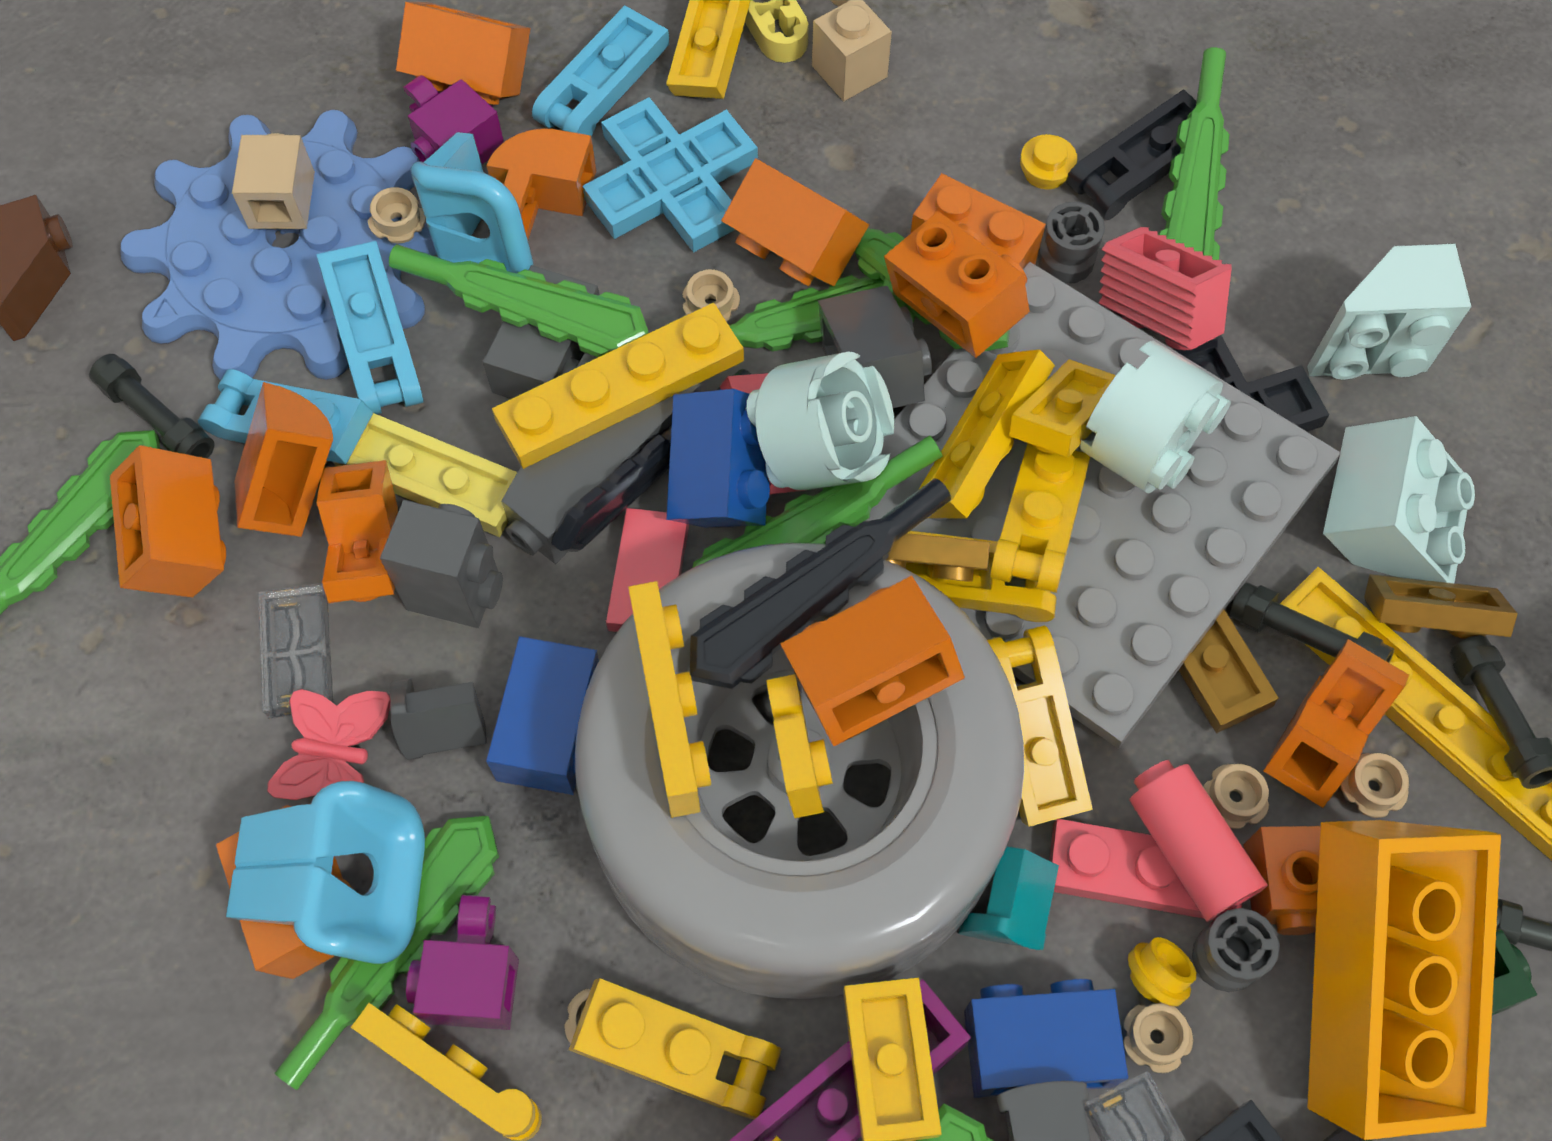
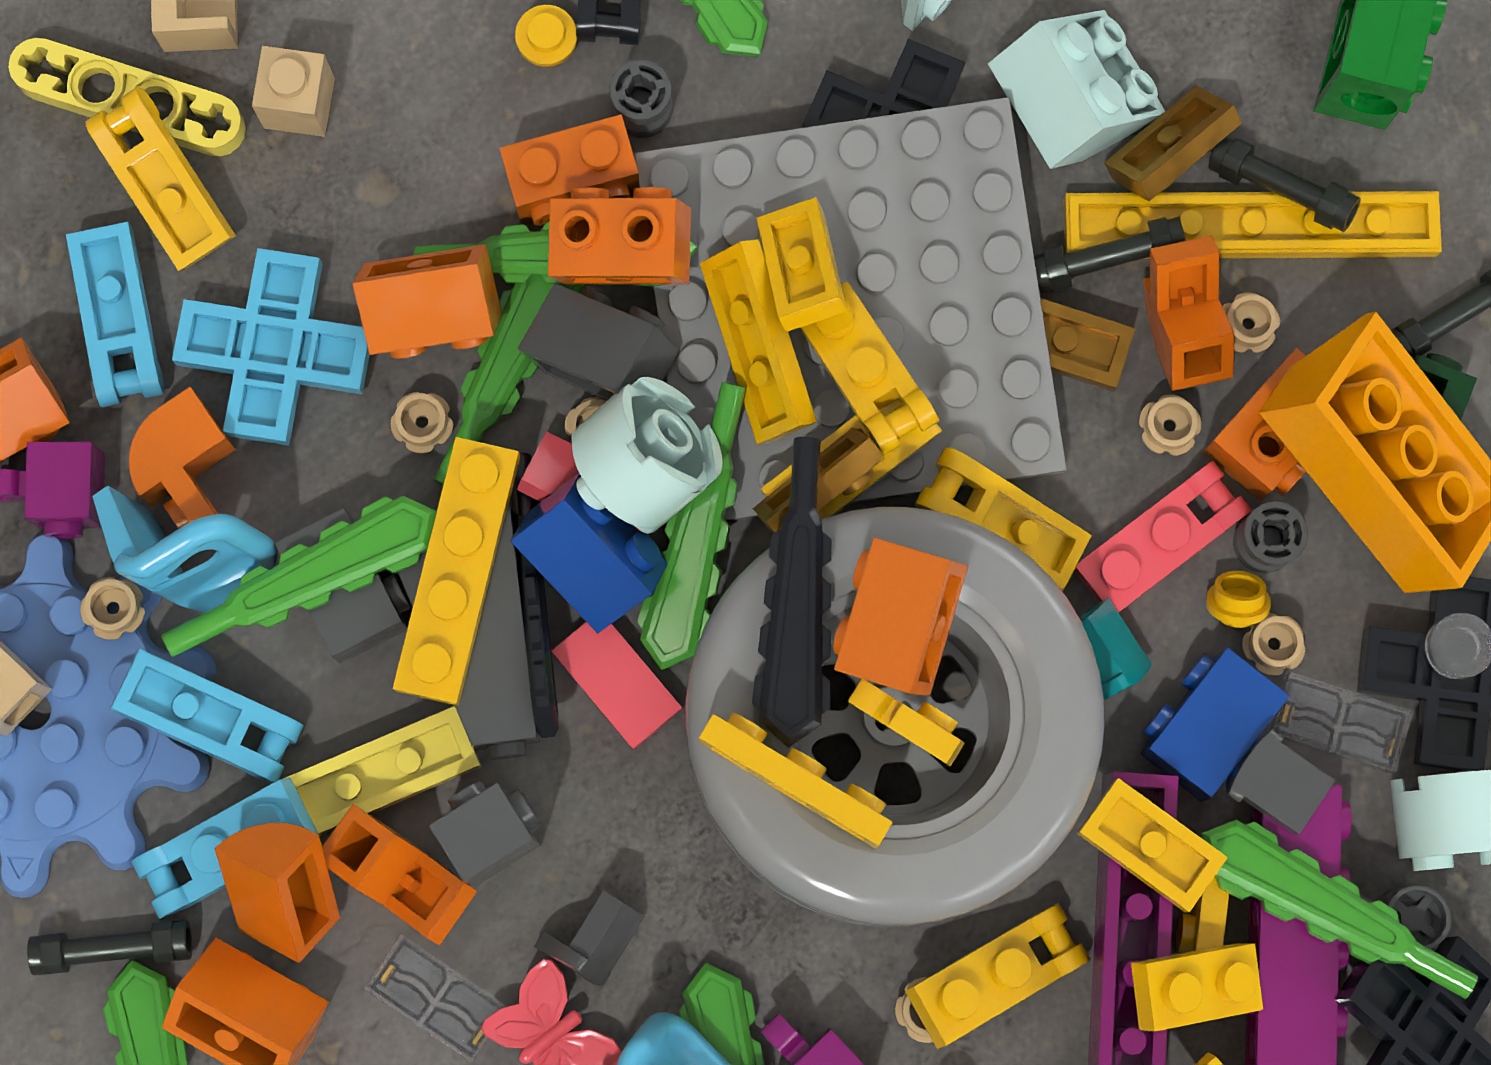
camera: 50 degrees left, 15 degrees up
blue piece [486,636,599,795] -> none
light aqua brick [1080,340,1231,493] -> none
coral brick [1098,227,1232,350] -> none
coral brick [1129,760,1268,922] -> none

